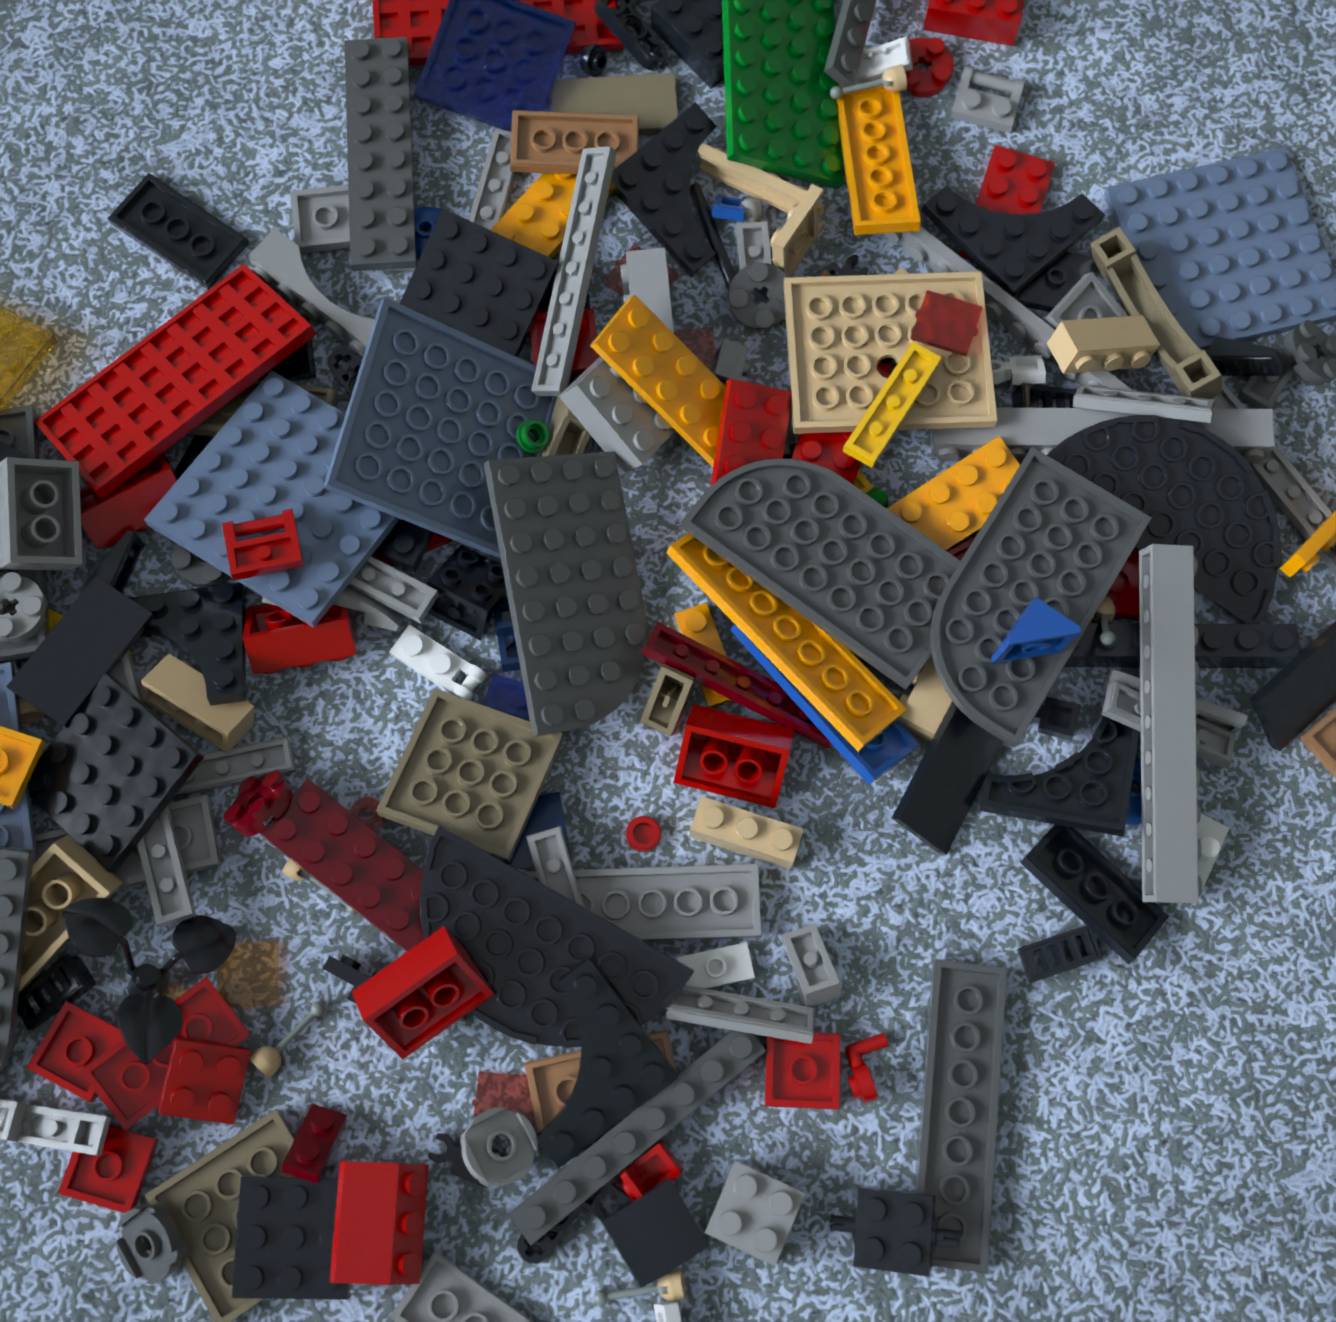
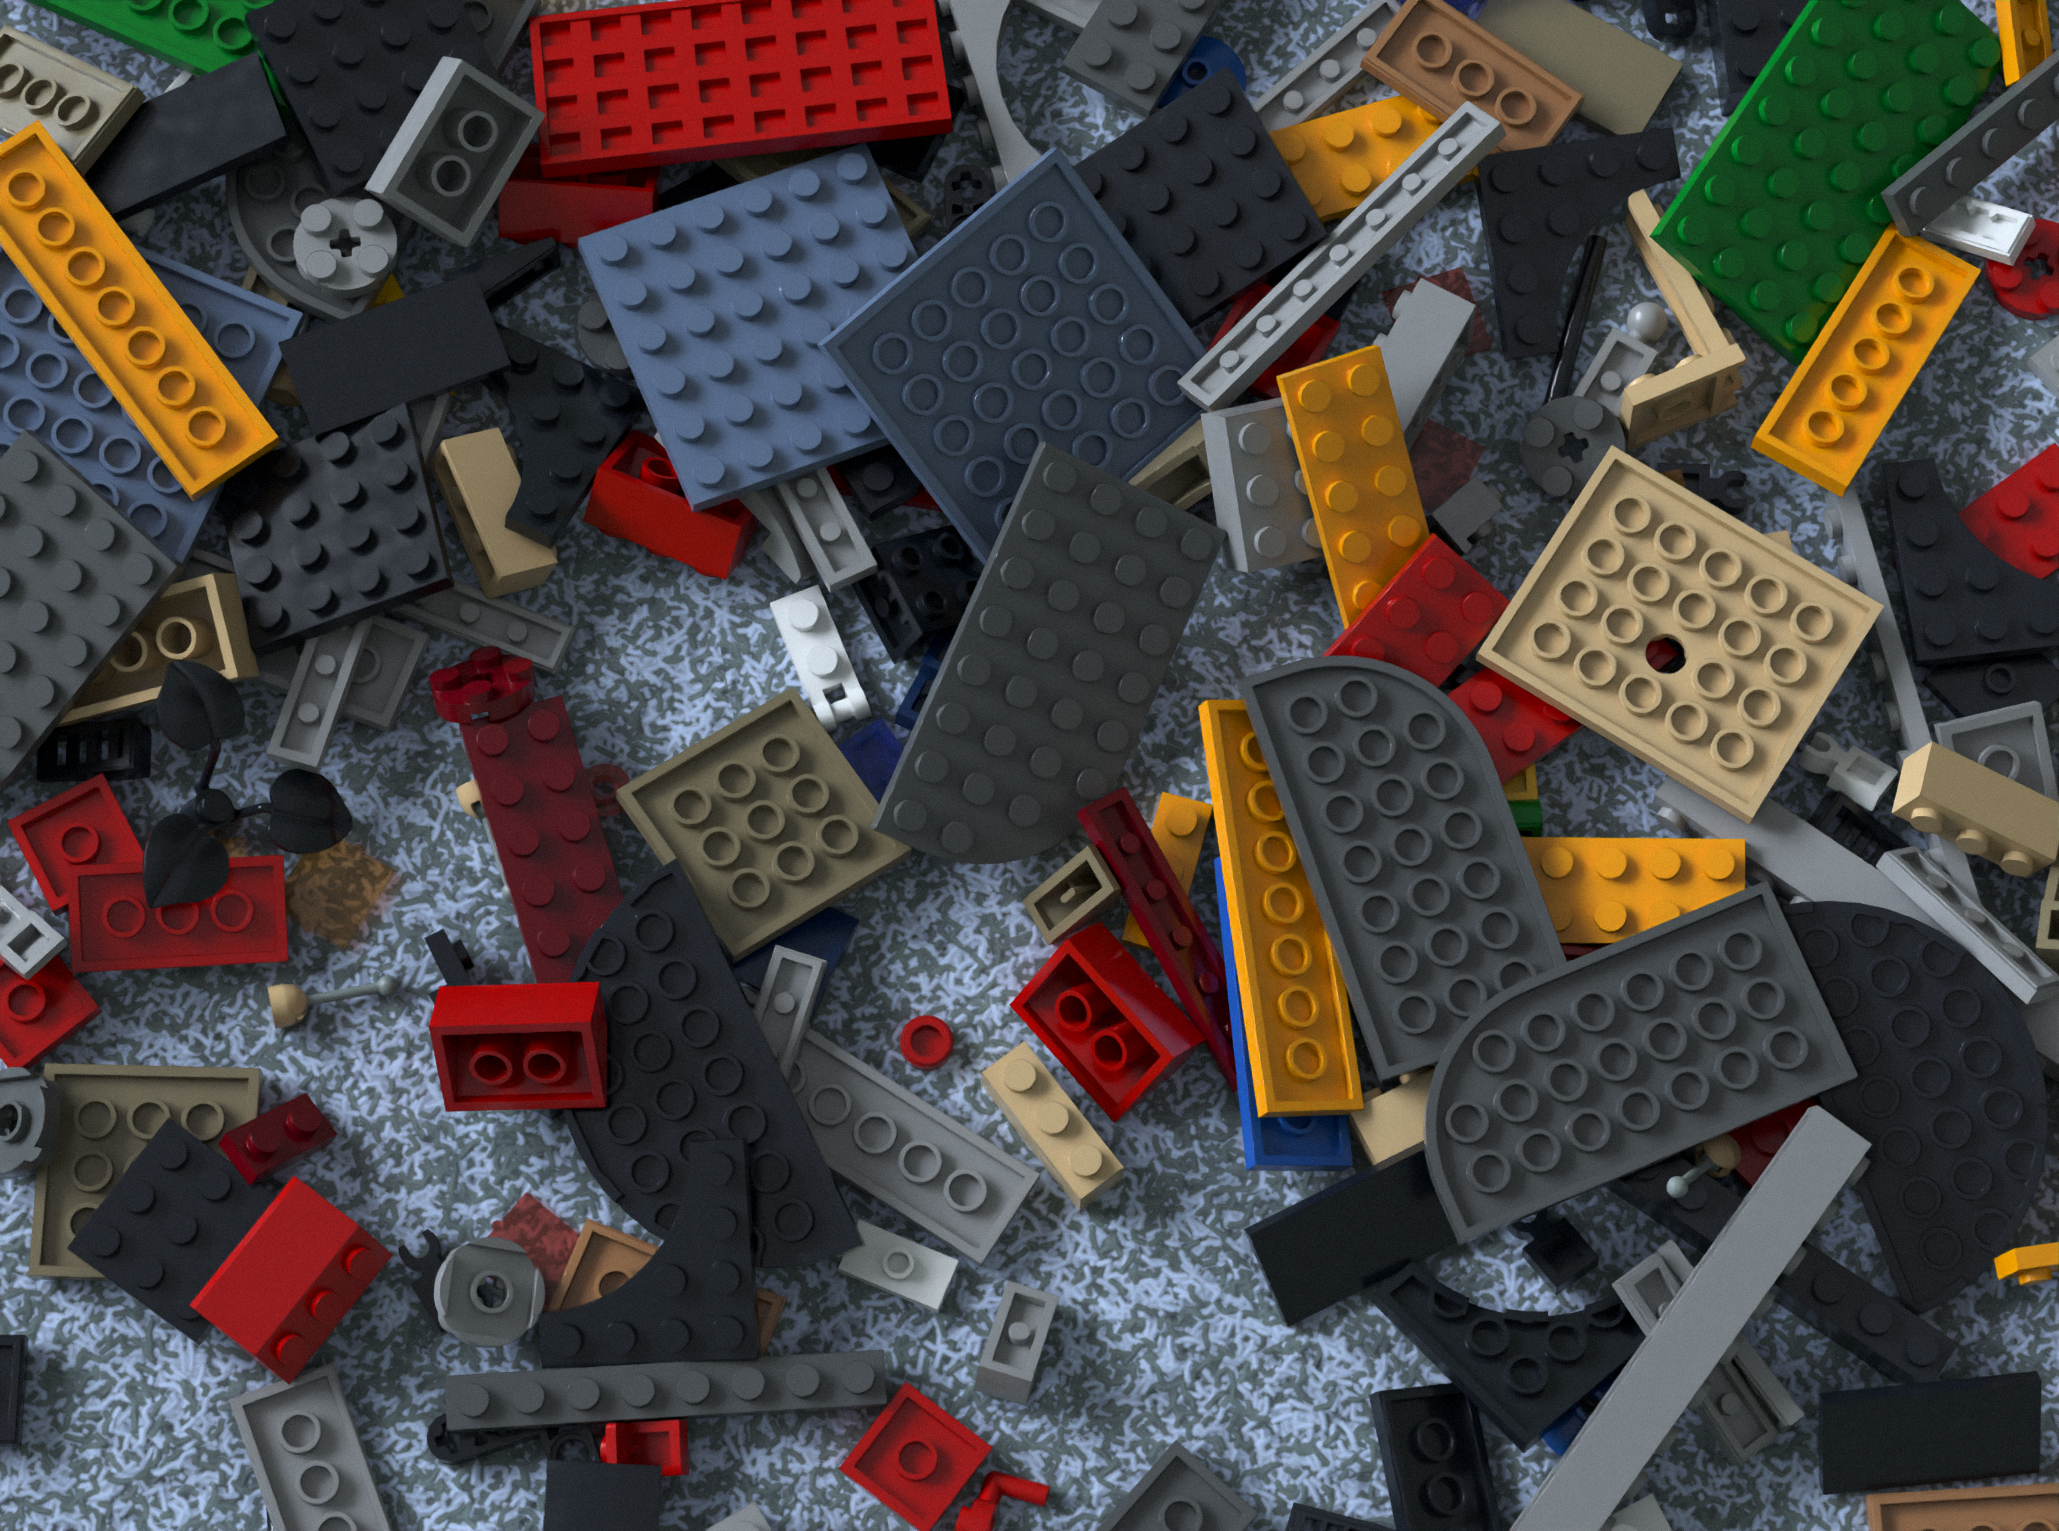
camera: 35 degrees right, 0 degrees up
red plate [158,1037,251,1124] -> none
red plate [222,508,304,581] -> none
green plate [516,419,549,453] -> none
light grey tile [665,985,816,1044] -> none
blue tile [712,196,745,222] -> none
hinge [830,64,907,99] -> none
yellow plate [843,341,942,468] -> none
clear red piece [910,290,983,357] -> none
blue slope [991,597,1081,664] -> none

